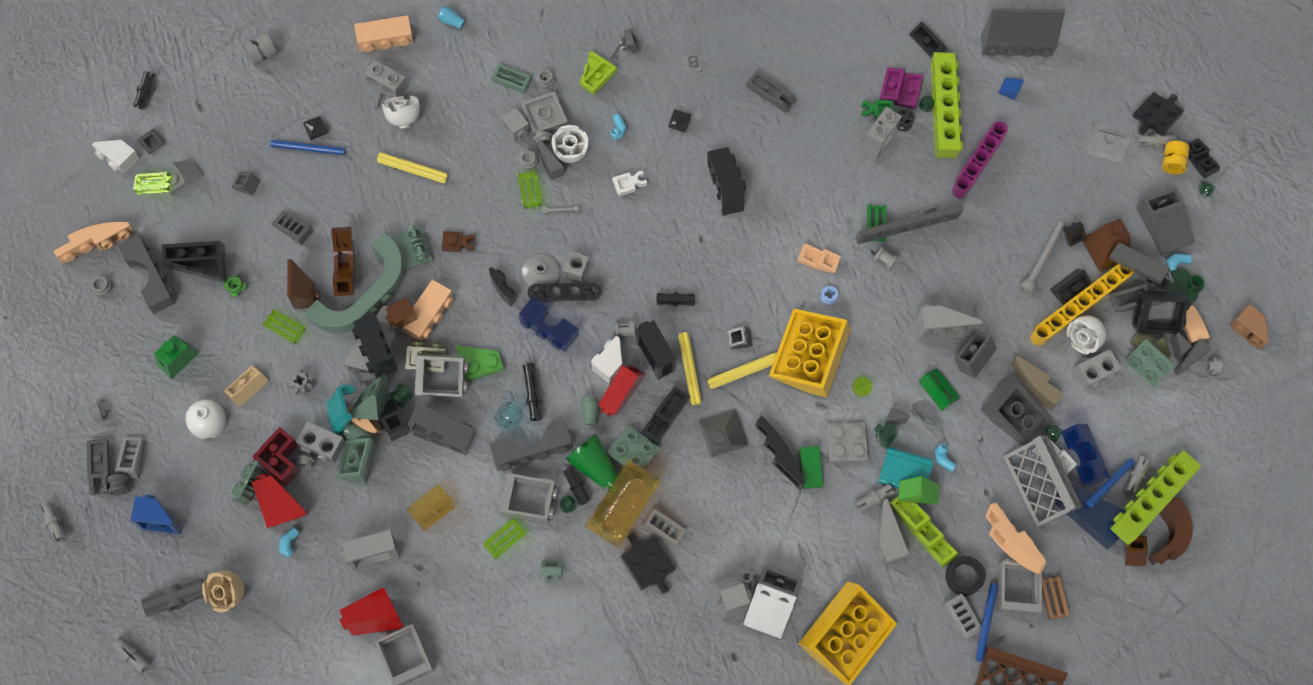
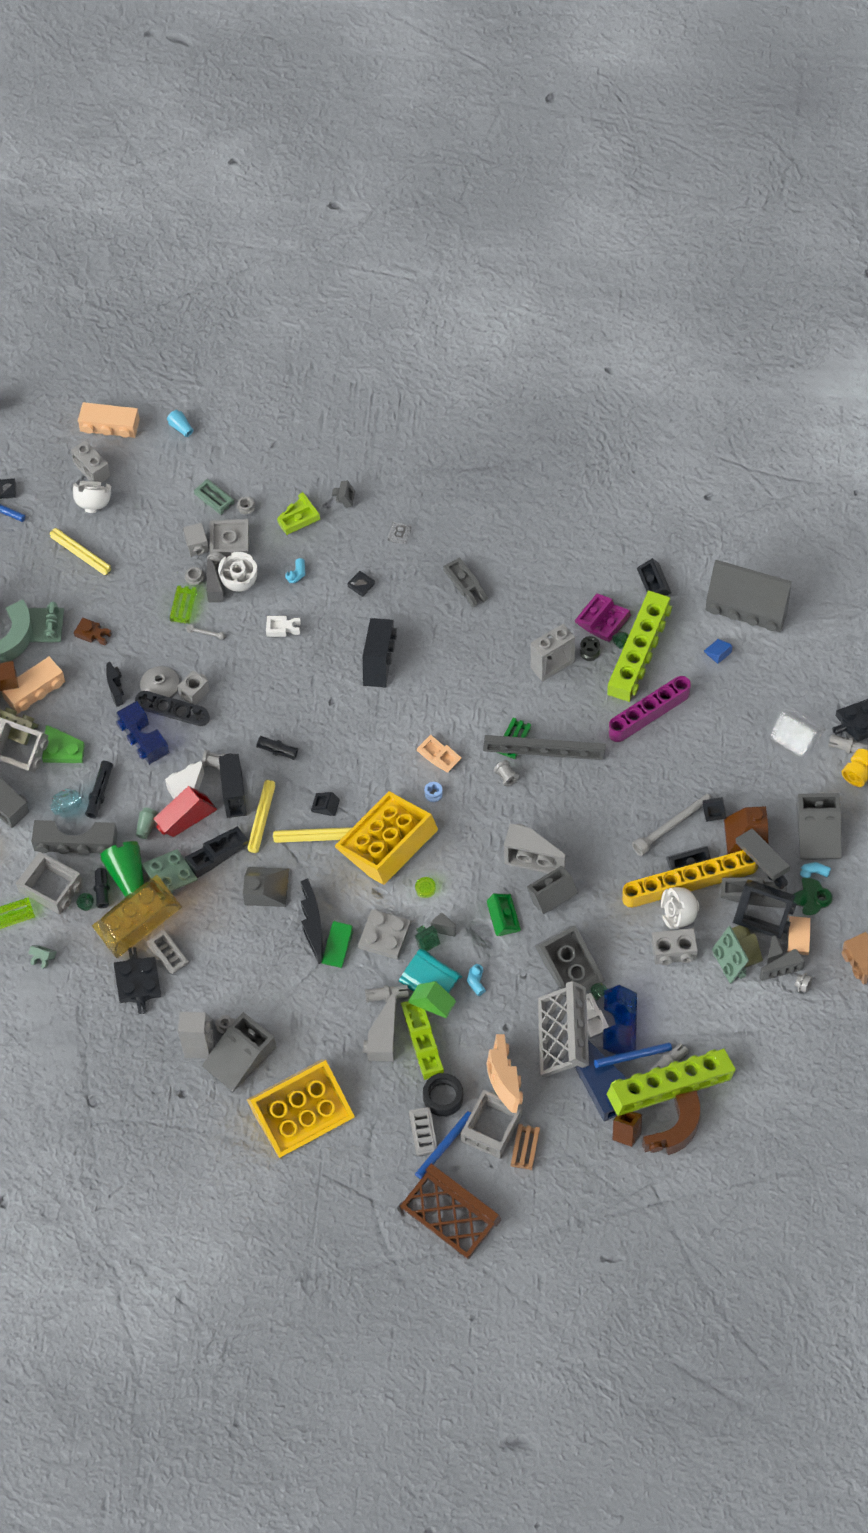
camera: 30 degrees right, 10 degrees down
green plate [861,100,893,120] -> none
dark tan slope [1011,356,1063,410] -> none

